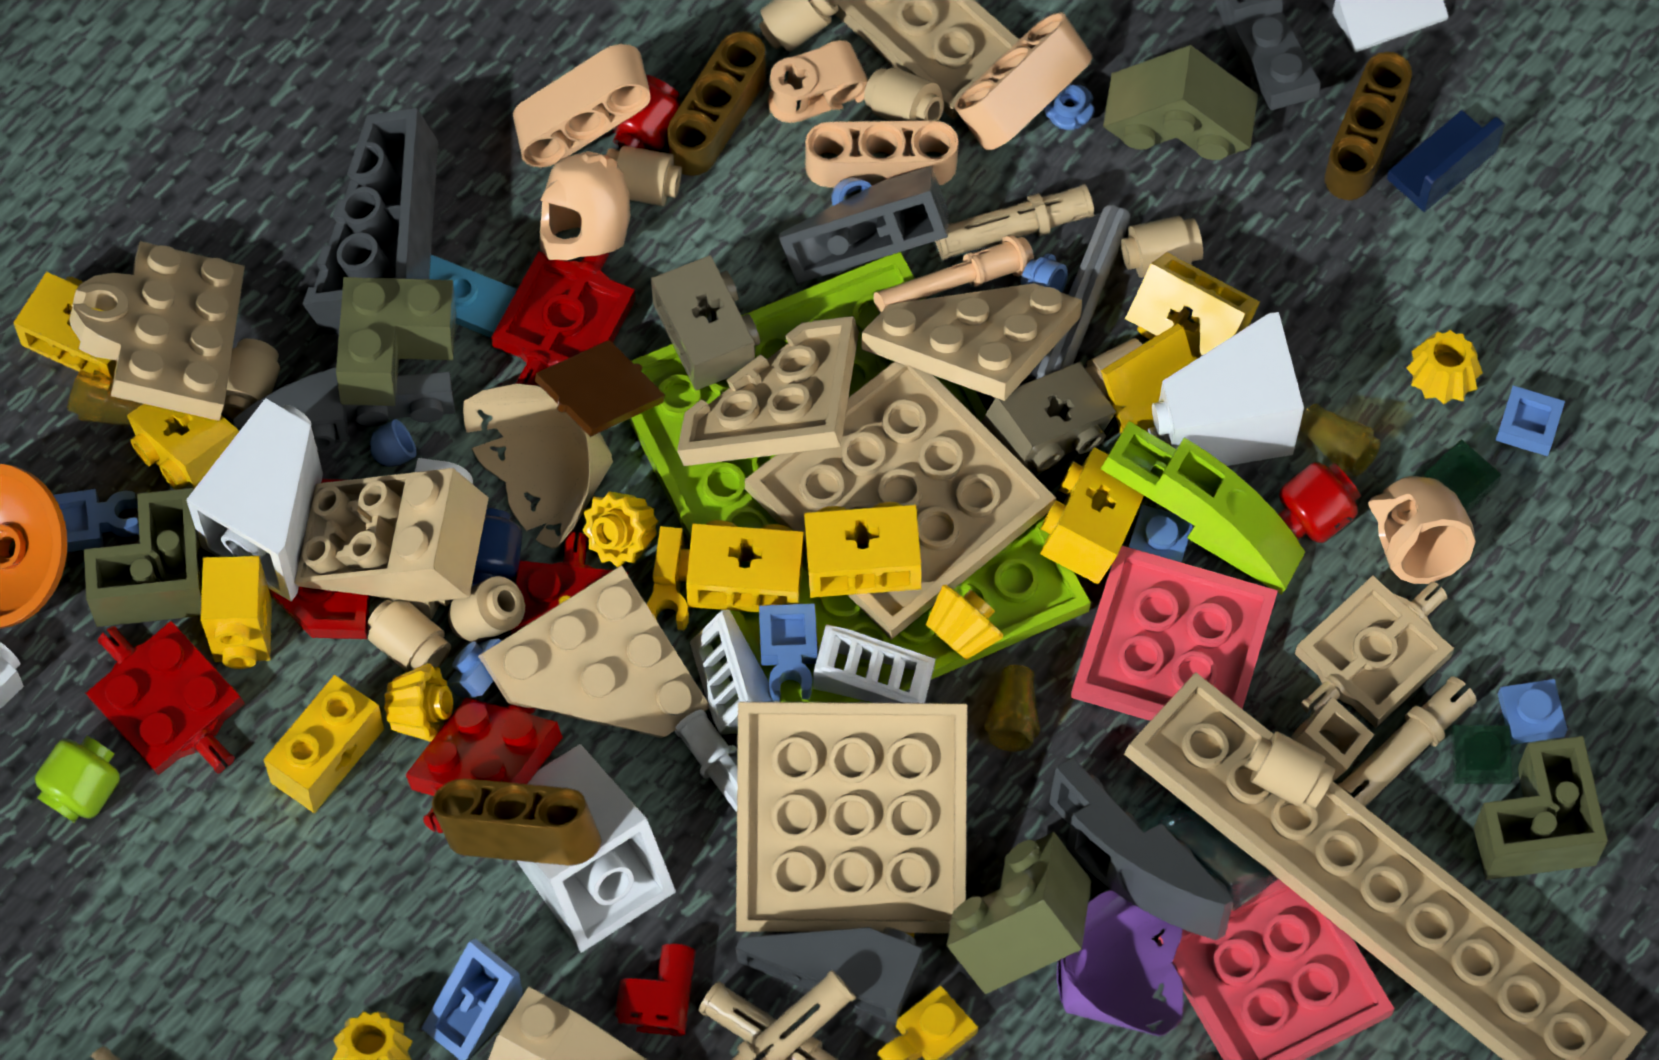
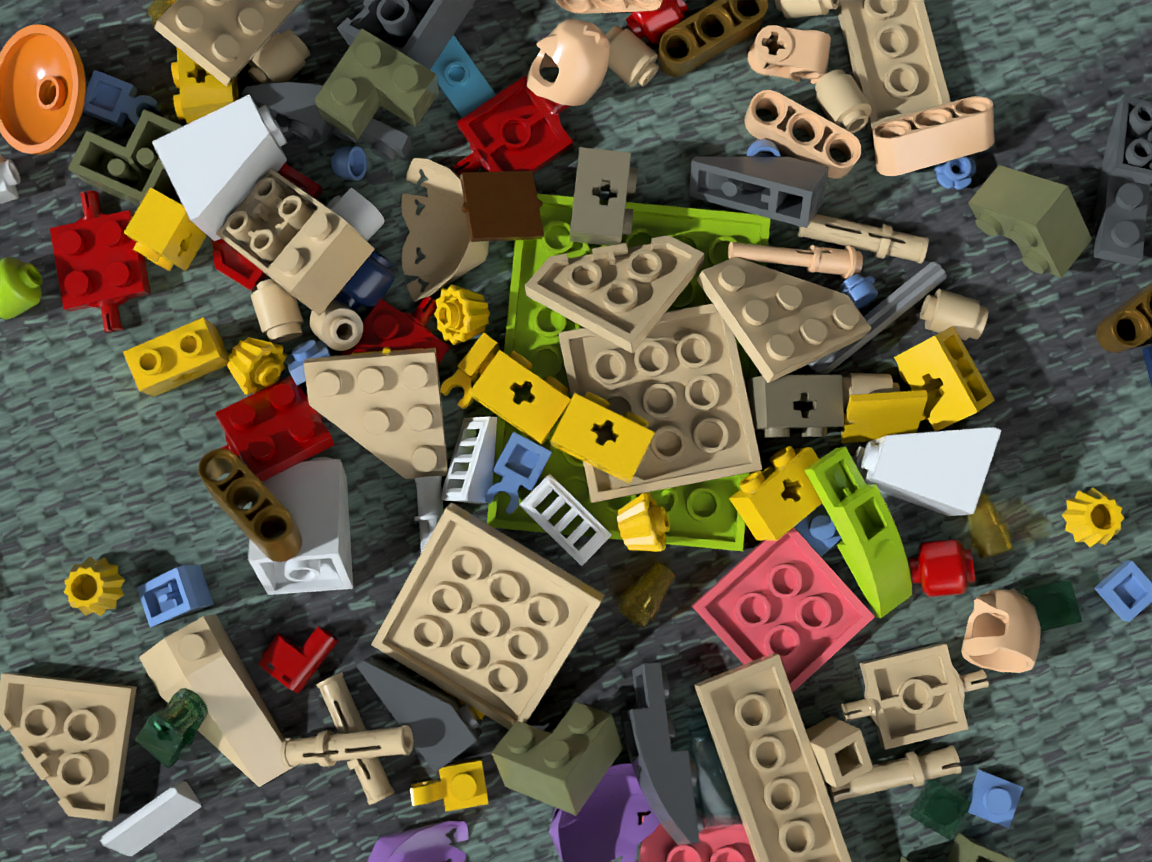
camera: 25 degrees right, 20 degrees up
tan brick [1245,731,1335,808] -> none

